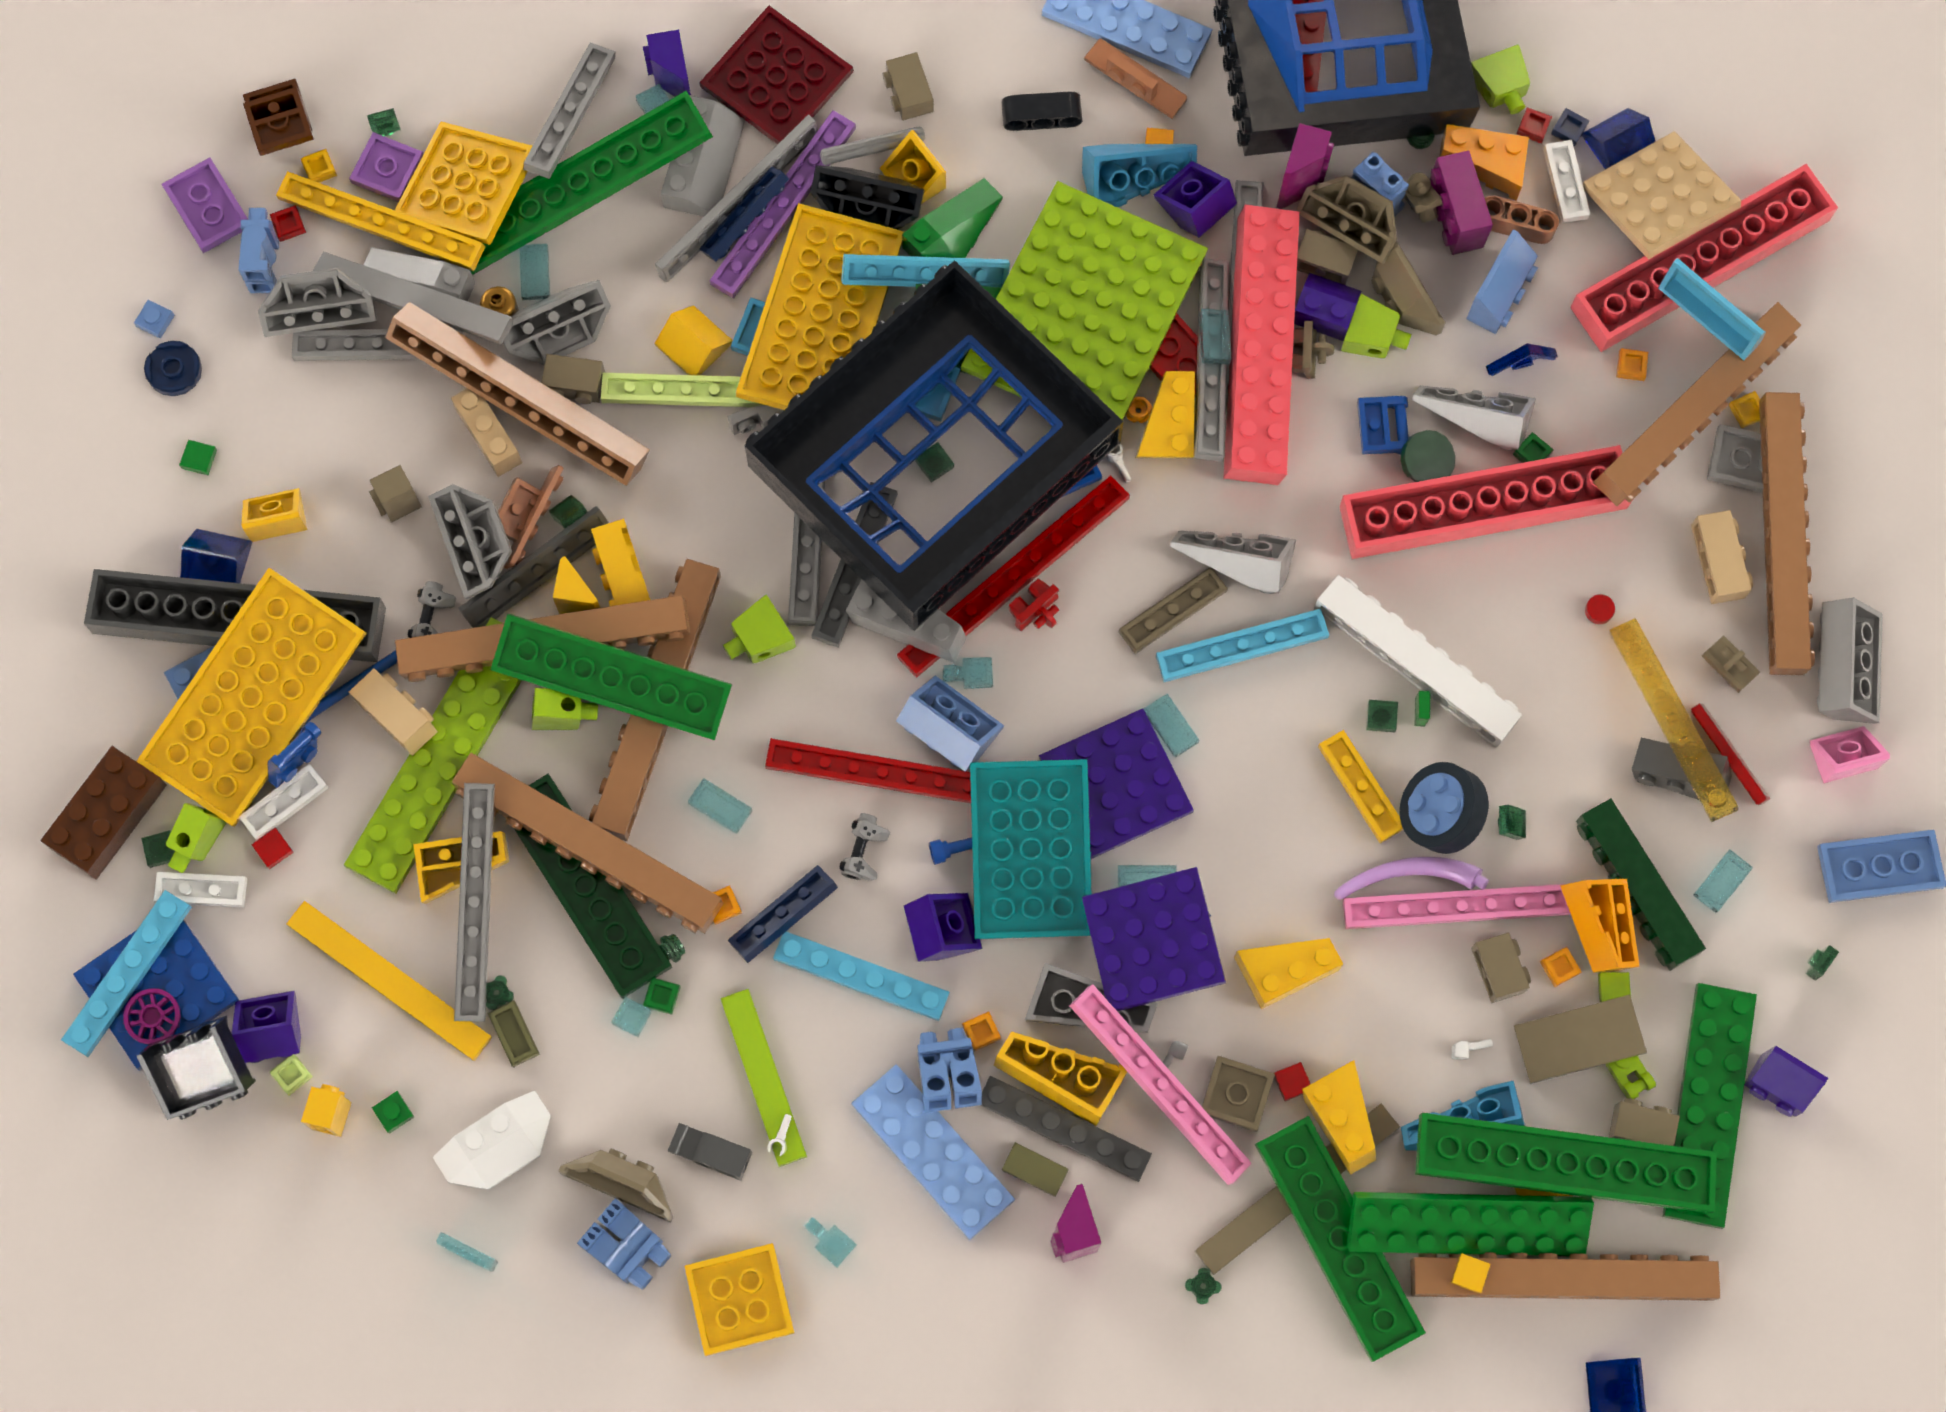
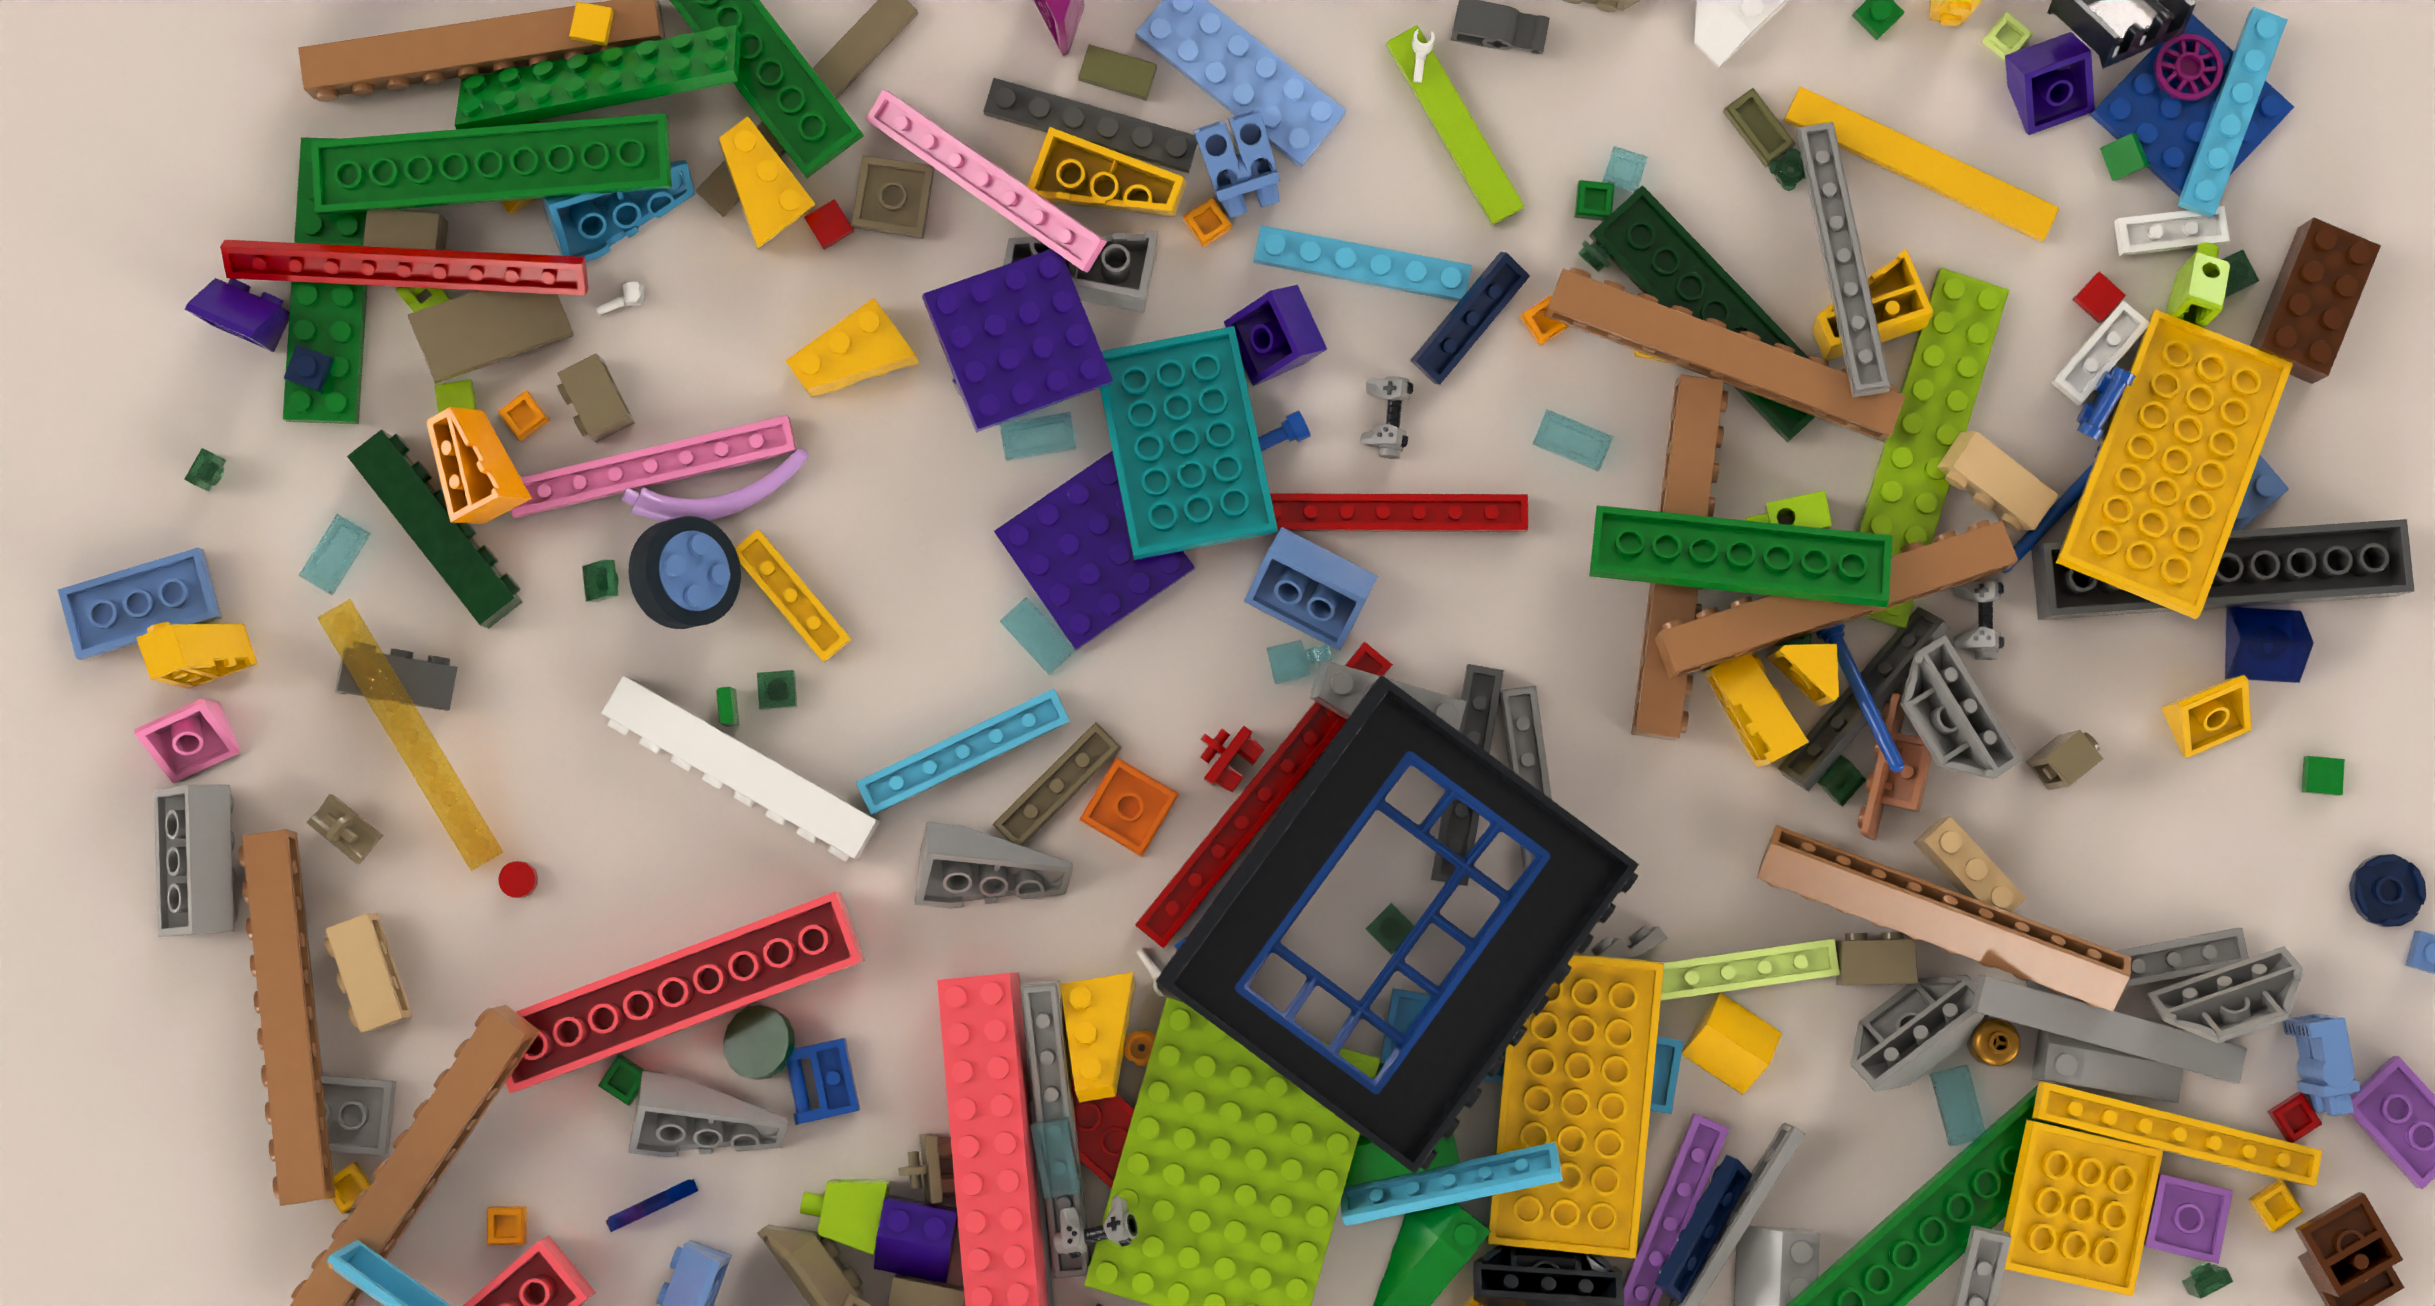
camera: 170 degrees right, 10 degrees up
lime torso [723,594,796,663] -> none
light grey hand [1163,1041,1188,1068] -> none
red tile [1691,703,1770,805] -> none
none -> yellow wedge [136,622,258,689]
none -> red plate [220,240,589,296]
none -> dark blue plate [284,345,335,393]
none -> light grey piece [1054,1195,1138,1258]
none -> orange tile [1079,757,1179,857]
none -> blue piece [1816,623,1904,773]
none -> green tile [2100,133,2149,181]

